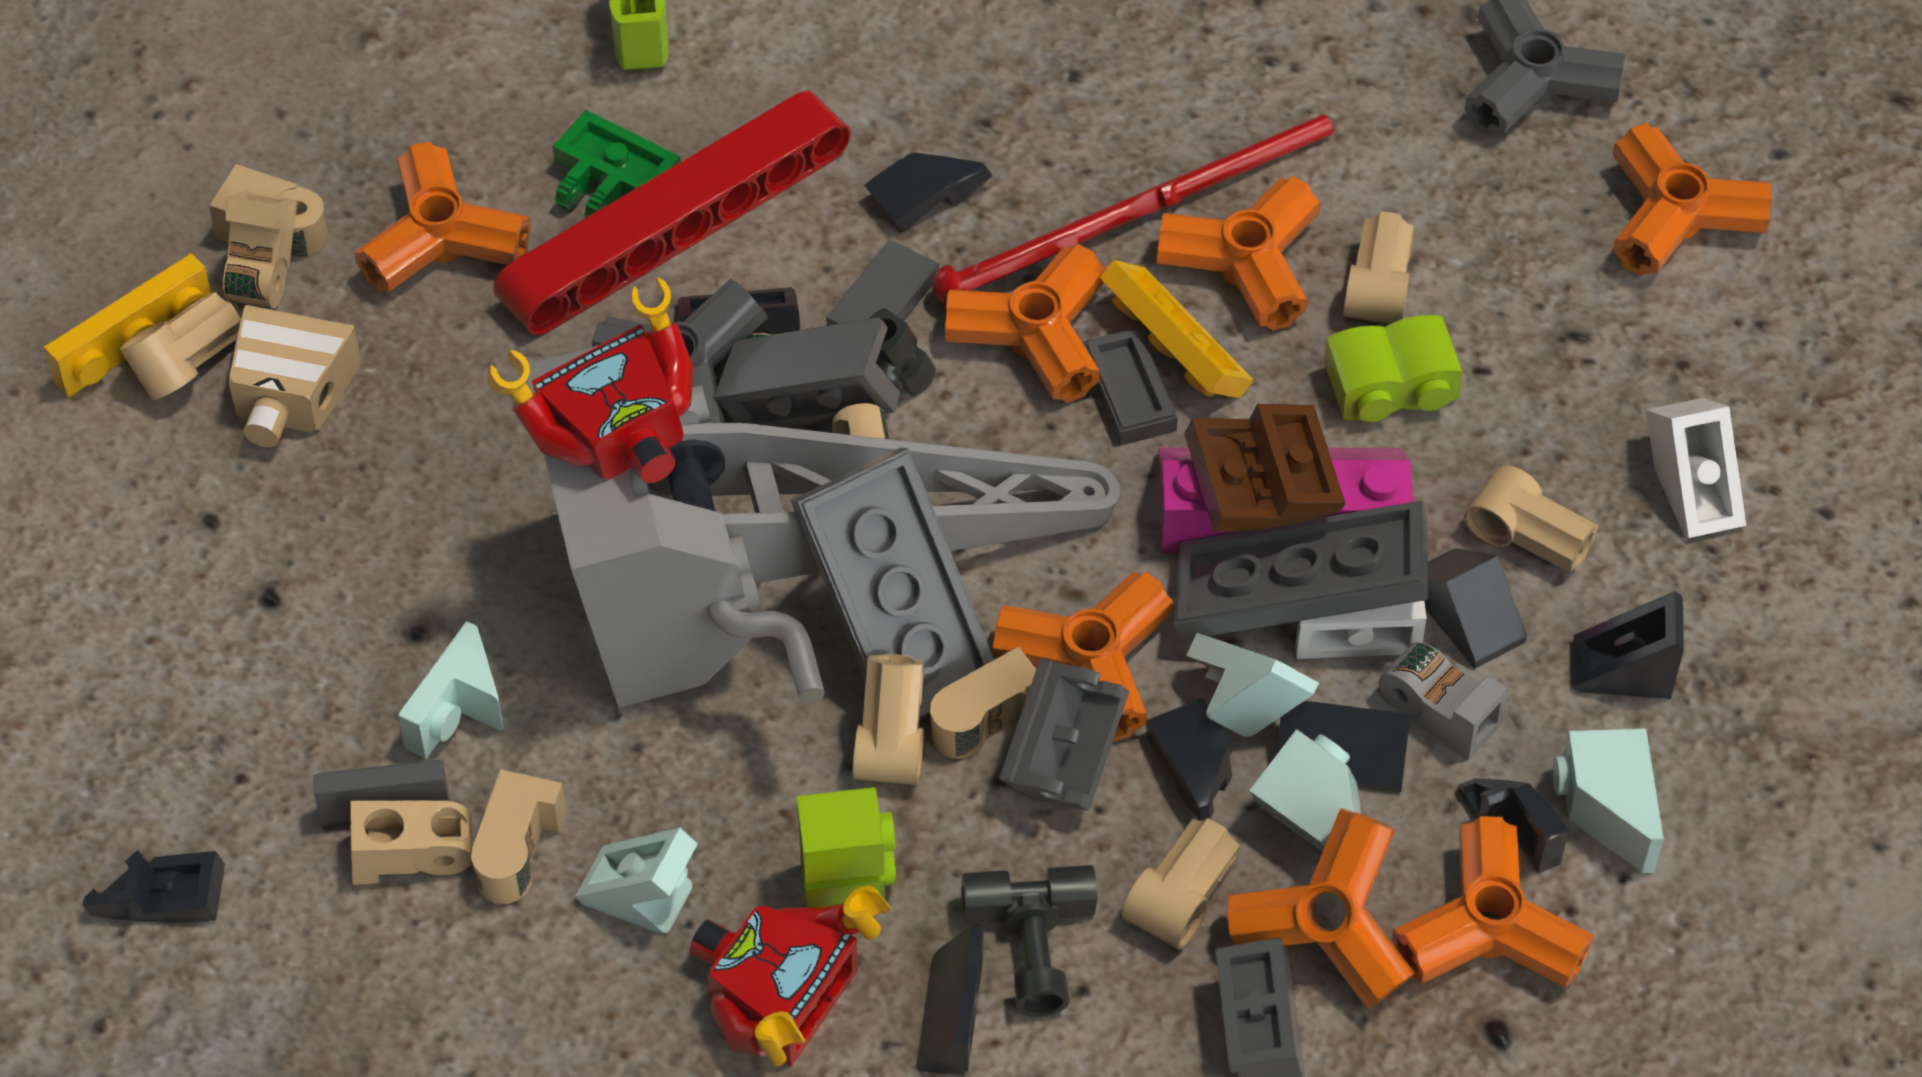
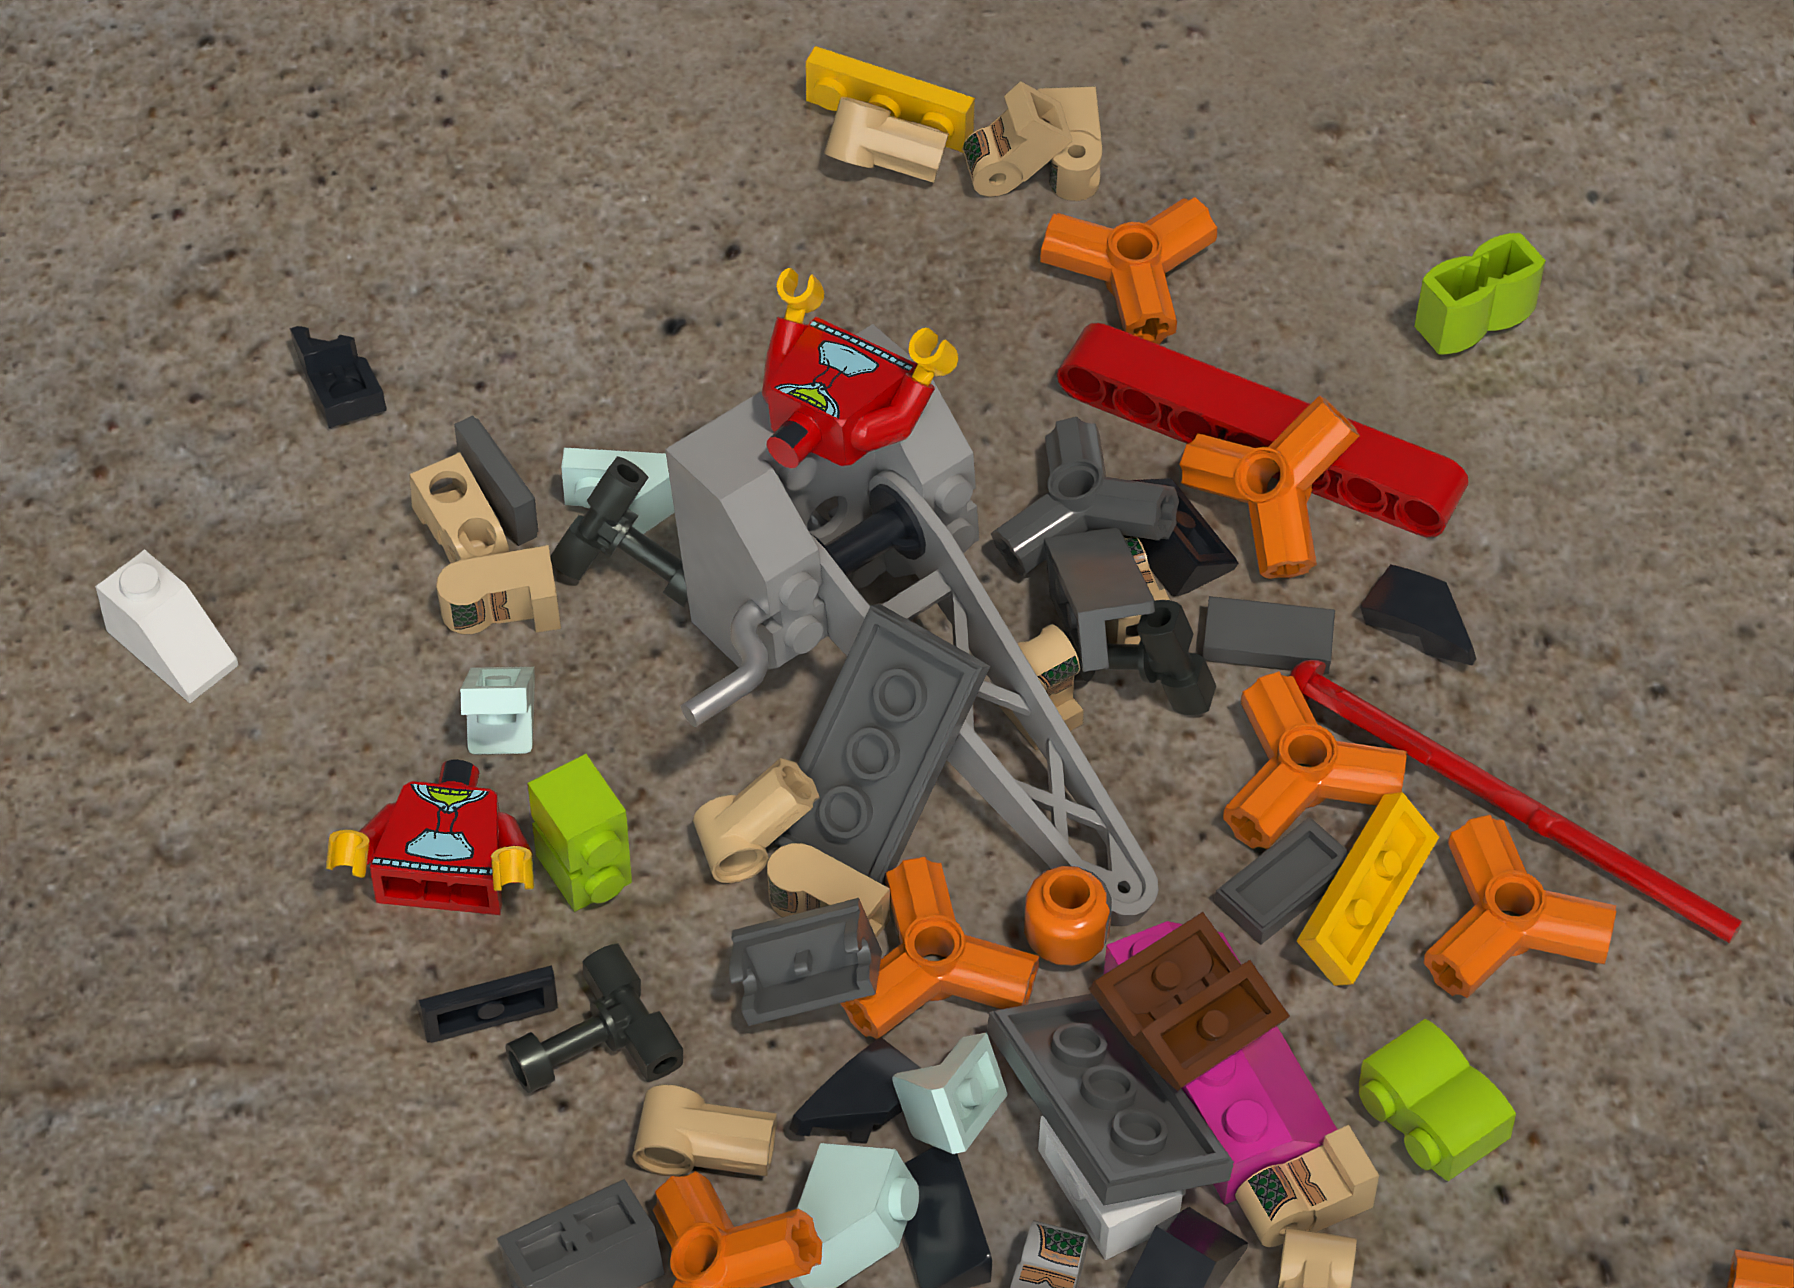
camera: 65 degrees right, 0 degrees up
tan torso [229,305,362,447] -> none
green hinge [552,110,681,218] -> none
tan piece [1343,211,1414,324] -> none
none -> pearl dark grey bar [550,456,688,607]
none -> orange head [1024,866,1112,966]
none -> orange piece [1179,395,1360,579]
none -> tan leg [1235,1125,1379,1247]

